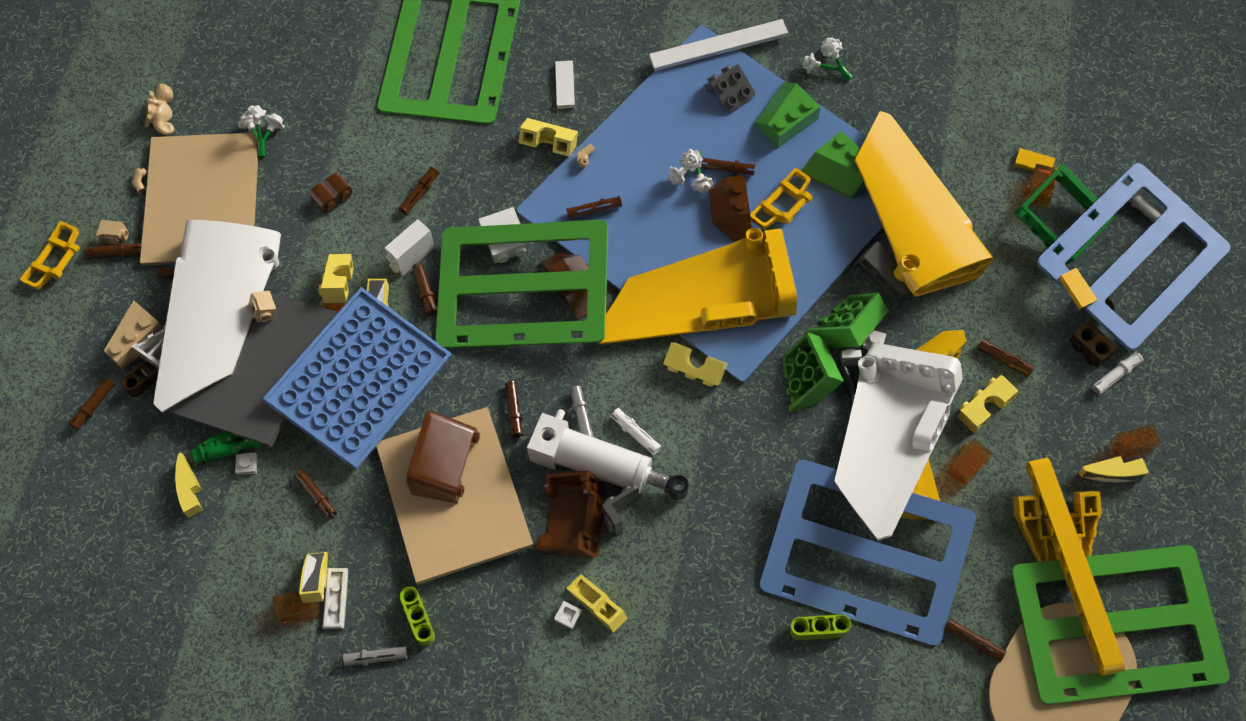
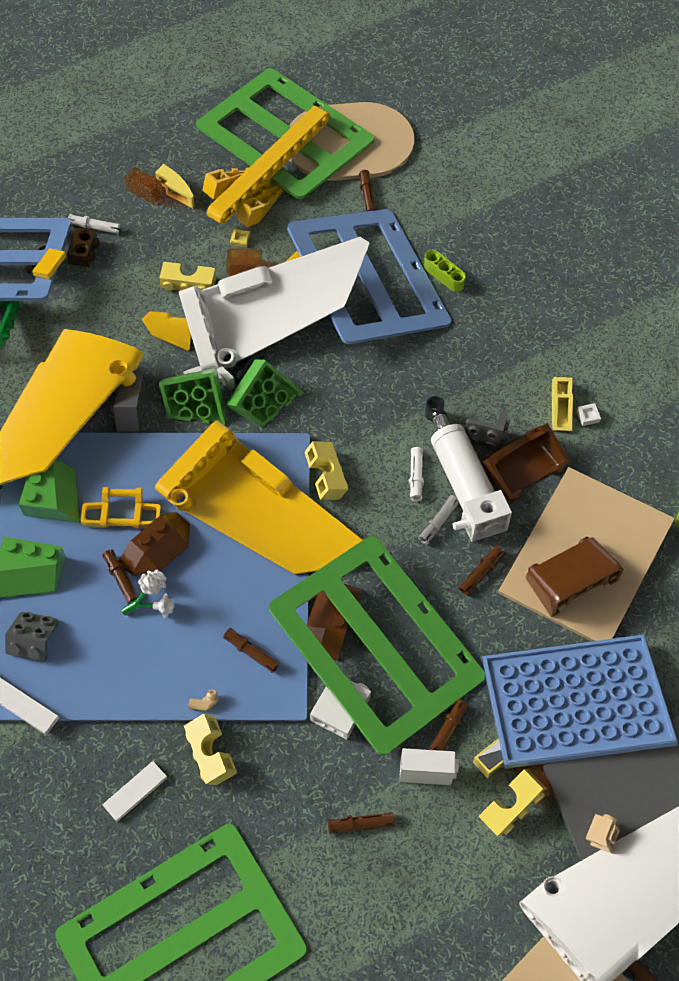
camera: 135 degrees left, 5 degrees down
reddish brown brick [309,172,353,213] -> none
reddish brown pin [977,338,1035,377] -> none
none -> light yellow tile [230,229,251,248]

